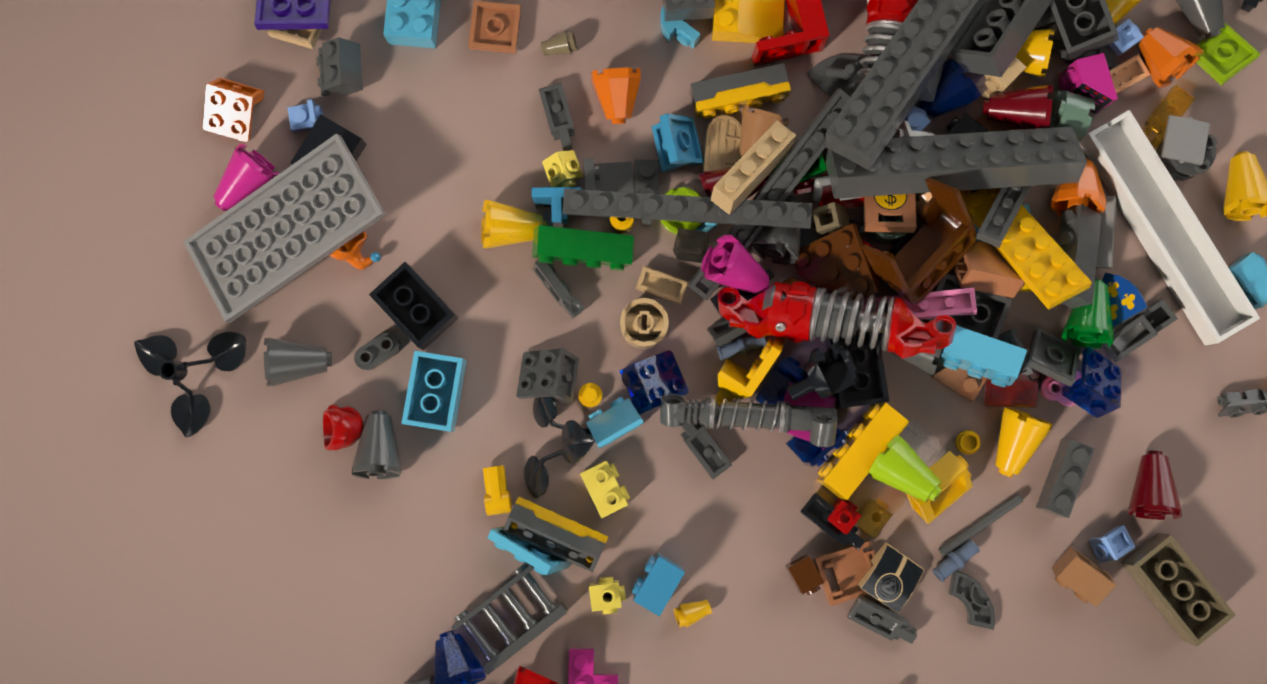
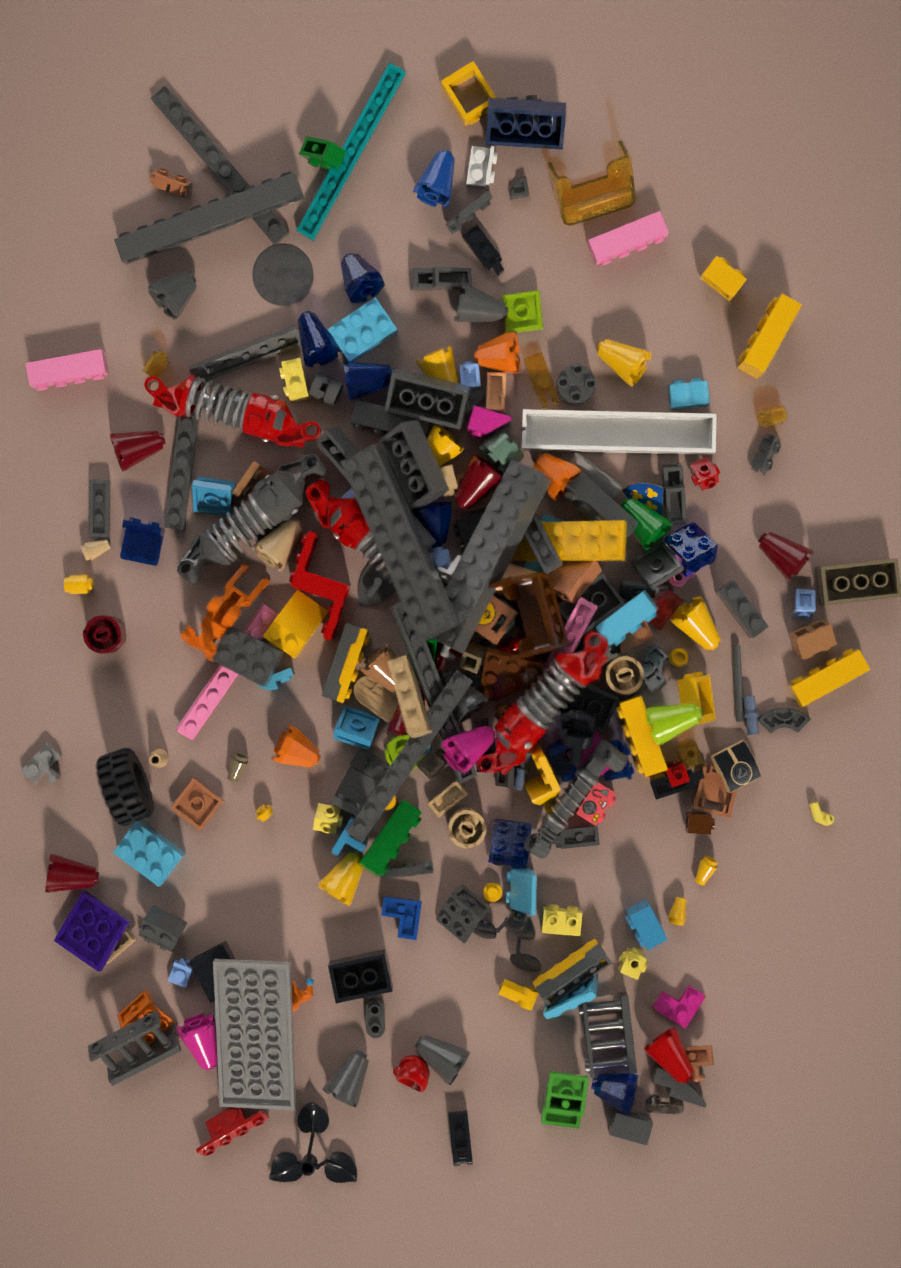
camera: 55 degrees left, 5 degrees up
medium azure brick [401,351,467,432] -> none
dark grey hinge [539,83,575,151] -> none
dark grey hinge [847,594,917,644] -> none
light grey piece [1161,115,1210,165] -> none
none -> dark grey fence [88,1011,181,1086]
none -> red bracket [196,1107,269,1156]
none -> yellow plate [255,804,273,822]
none -> blue plate [381,895,422,940]
none -> black plate [448,1110,473,1166]
none -> bright green bracket [541,1071,589,1129]
none -> coral brick [575,782,616,826]
none -> tan brick [604,656,644,695]
none -> dark grey tile [643,644,669,695]
none -> red brick [690,456,720,491]
none -> yellow cone [694,855,718,886]
none -> yellow brick [788,648,871,707]

